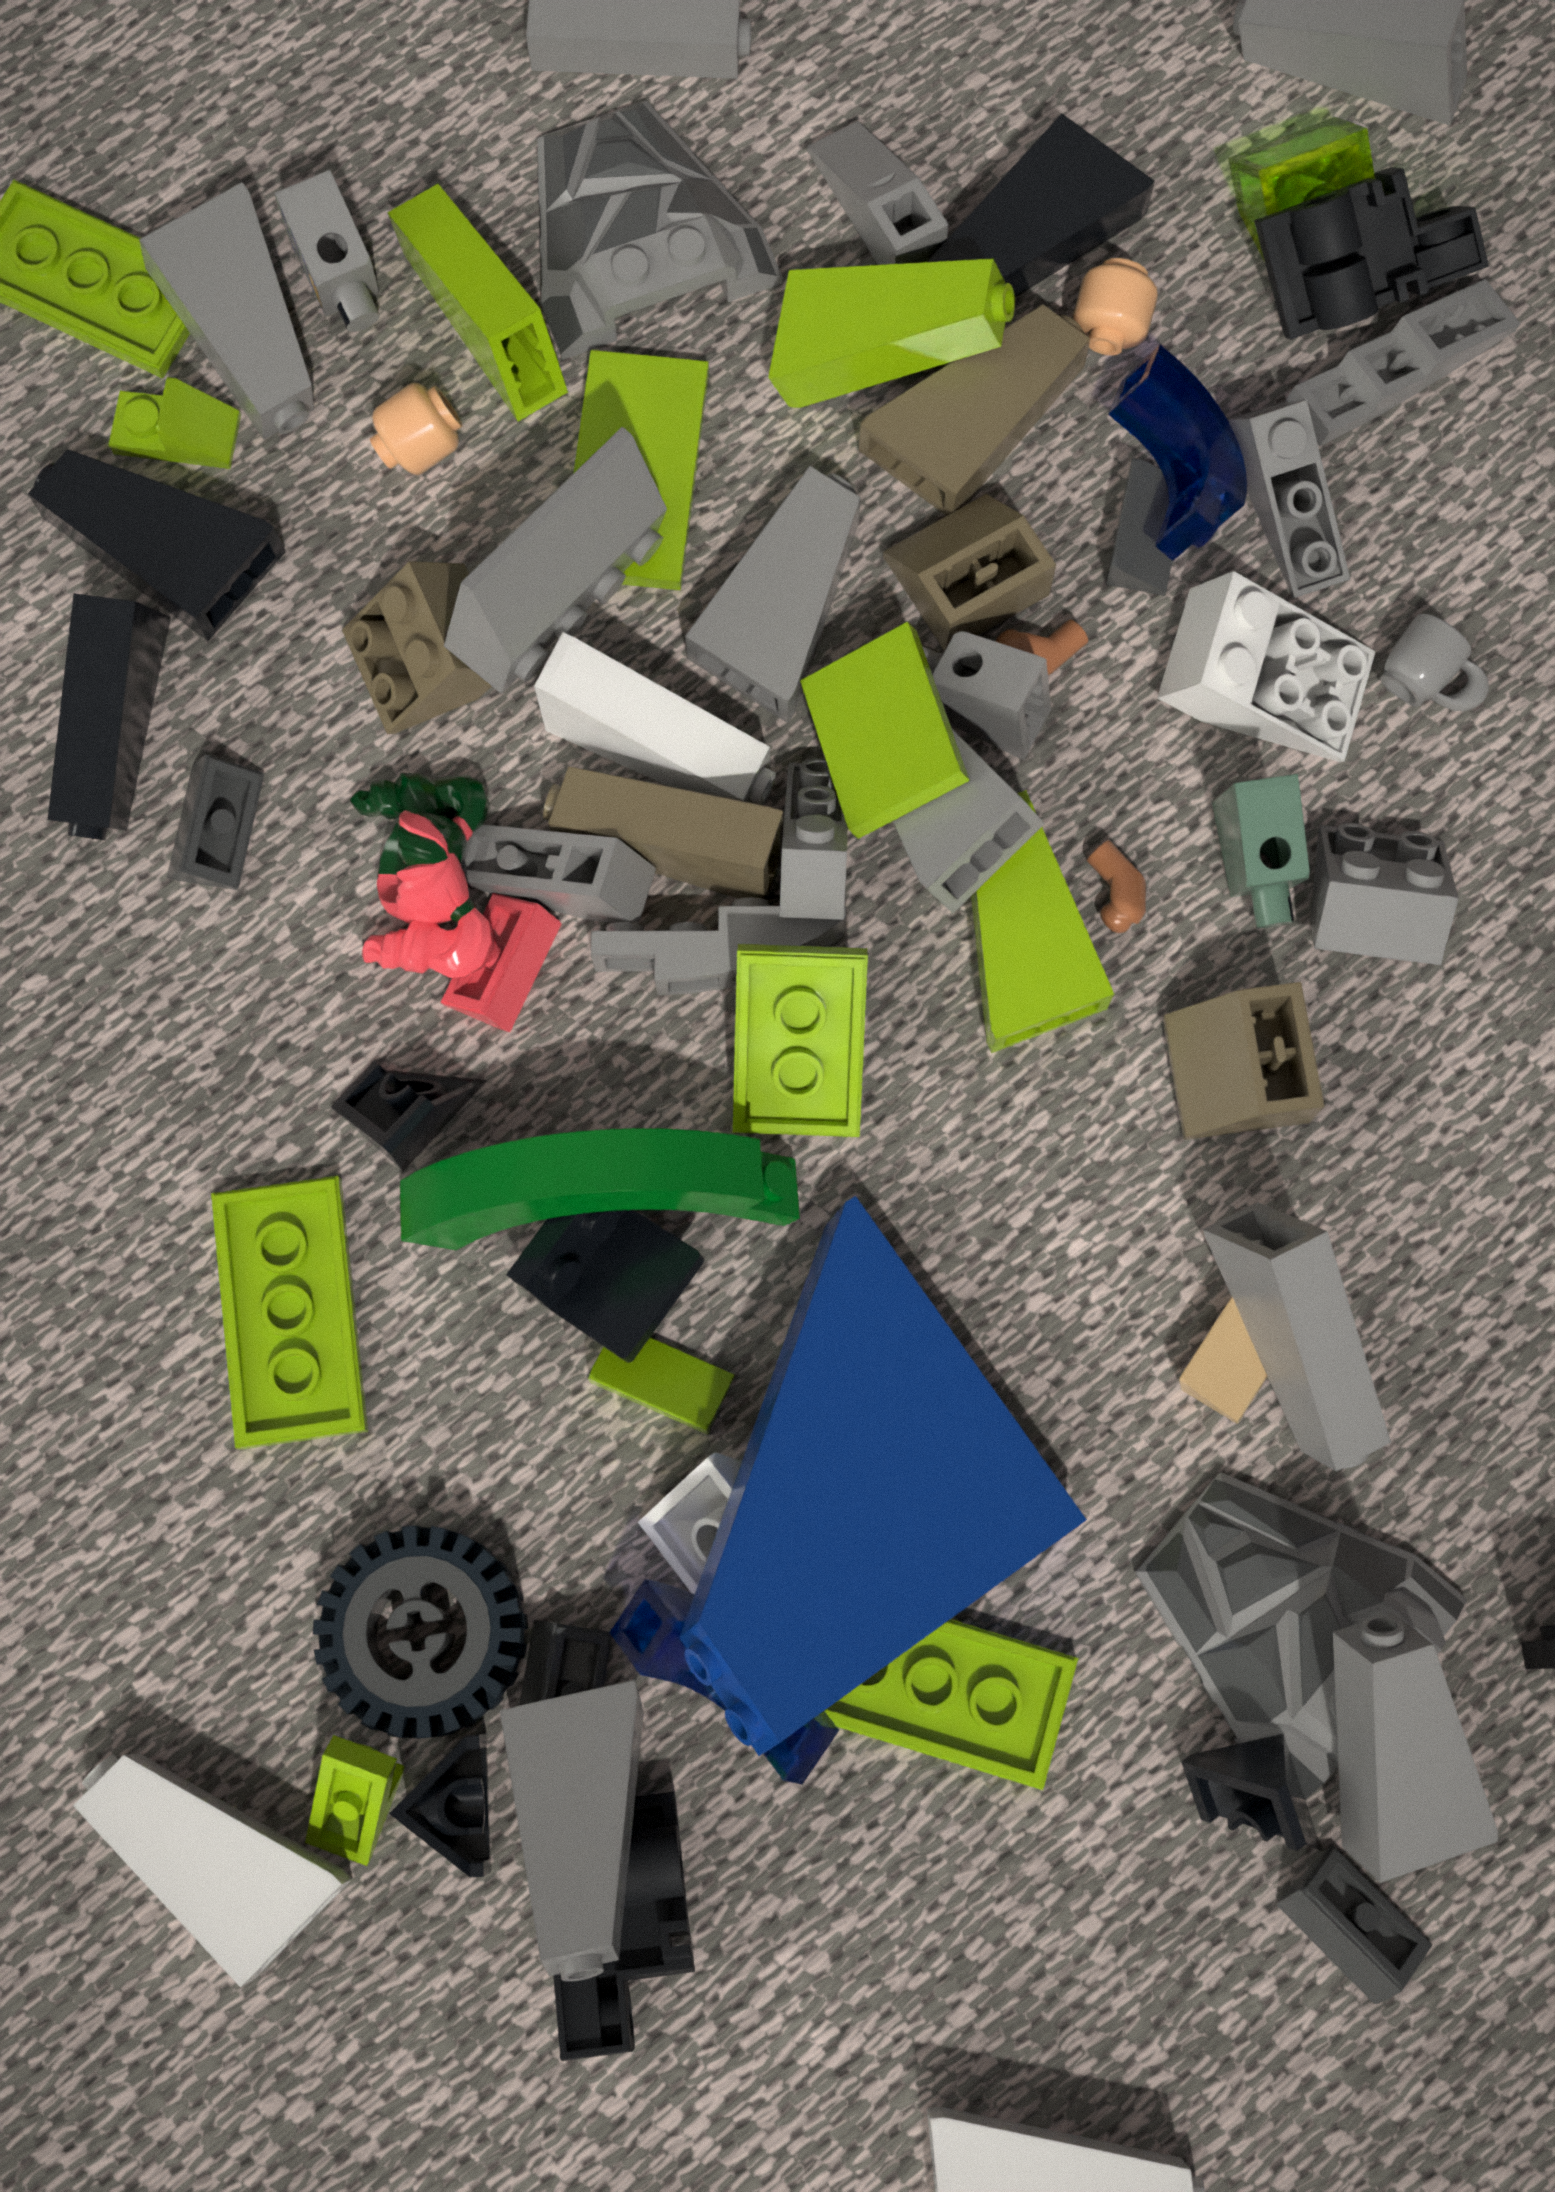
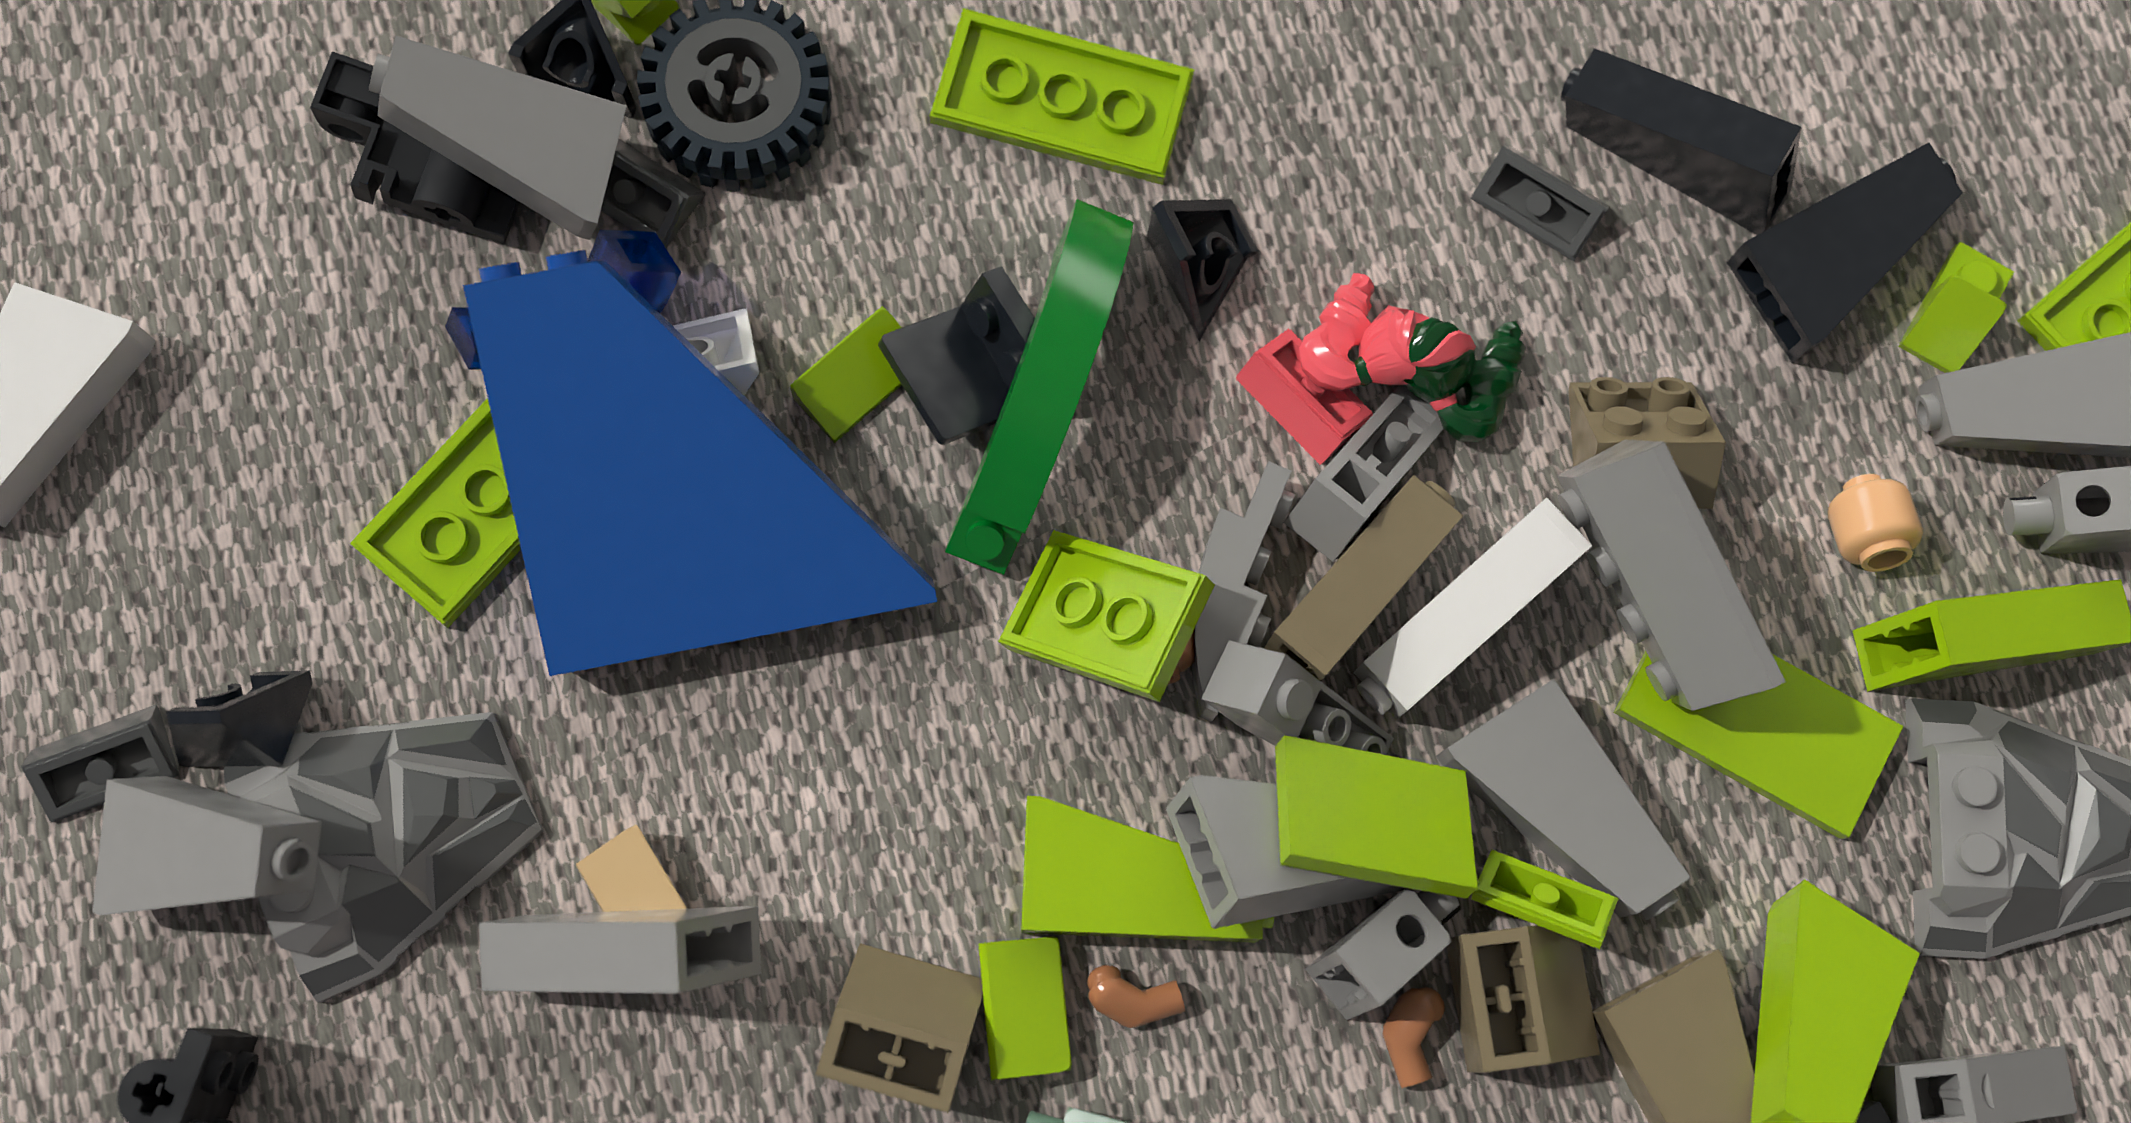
camera: 105 degrees right, 0 degrees up
none -> lime slope [978,937,1072,1080]
none -> lime slope [1471,849,1618,949]

